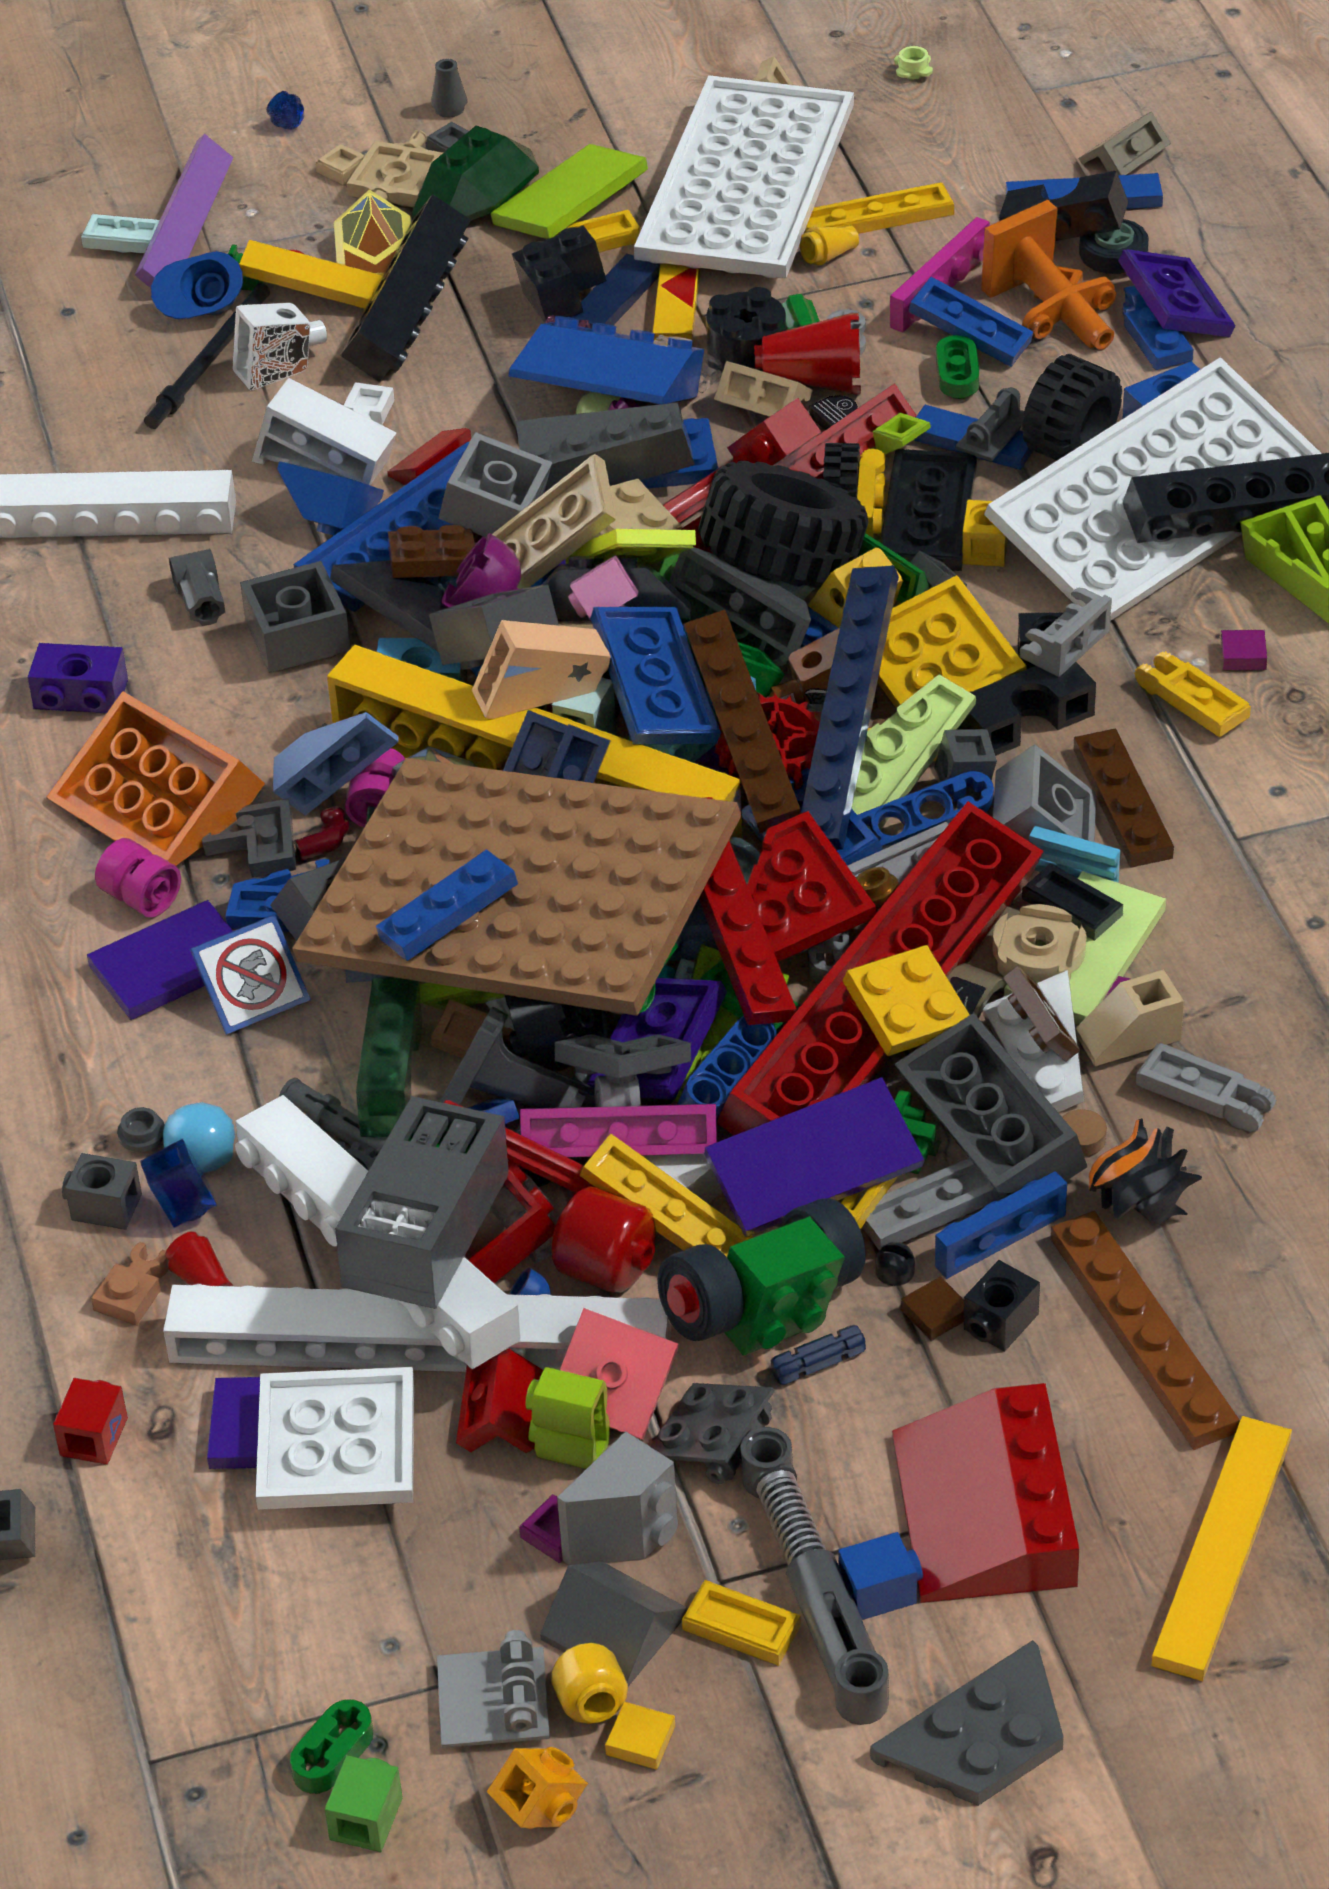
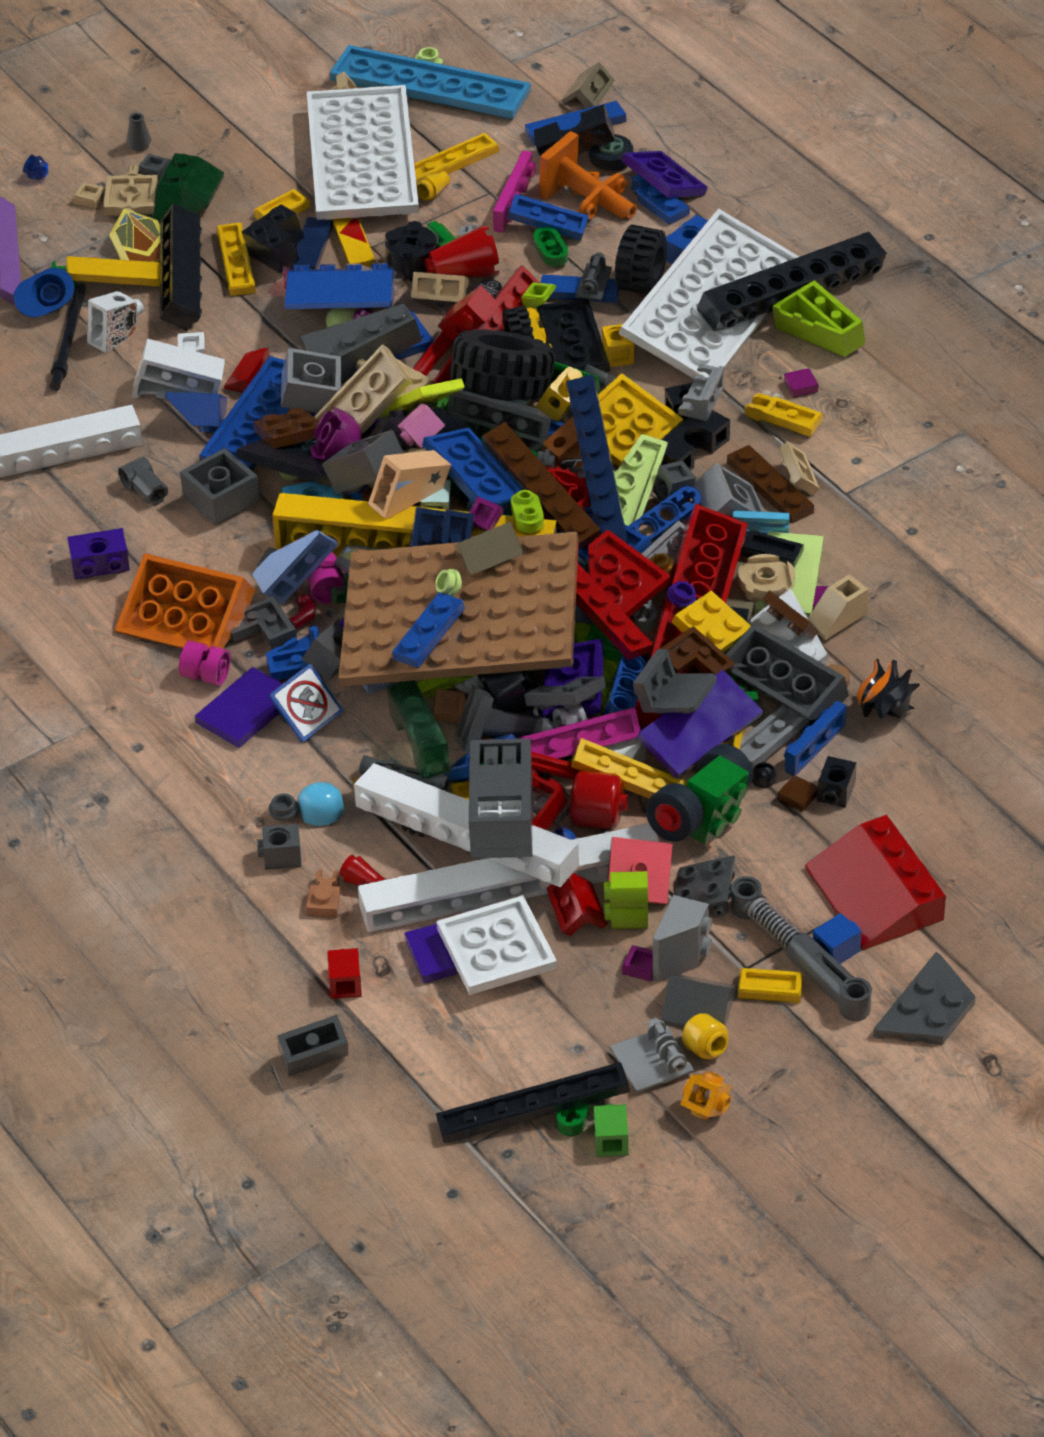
camera: 20 degrees left, 0 degrees up
clear blue brick [140,1139,217,1228] -> none
lime tile [491,144,648,239] -> none
yellow tile [605,1701,676,1770] -> none
dark blue axle [770,1325,866,1385] -> none
dark orange plate [1051,1210,1240,1450] -> none
light grey hinge [1136,1043,1277,1133] -> none
yellow tile [1151,1416,1292,1682] -> none
none -> yellow tile [216,222,256,296]
none -> dark azure plate [330,45,531,119]
none -> yellowish green plate [435,569,462,597]
none -> black tile [435,1062,630,1144]
none -> dark tan panel [454,522,523,575]
none -> magenta tile [469,496,504,532]
none -> lime plate [511,490,544,533]
none -> dark grey plate [537,449,555,469]
none -> dark grey bracket [633,649,717,714]
none -> reddish brown plate [660,626,735,675]
none -> dark purple plate [667,581,696,608]
none -> tan plate [779,442,820,495]

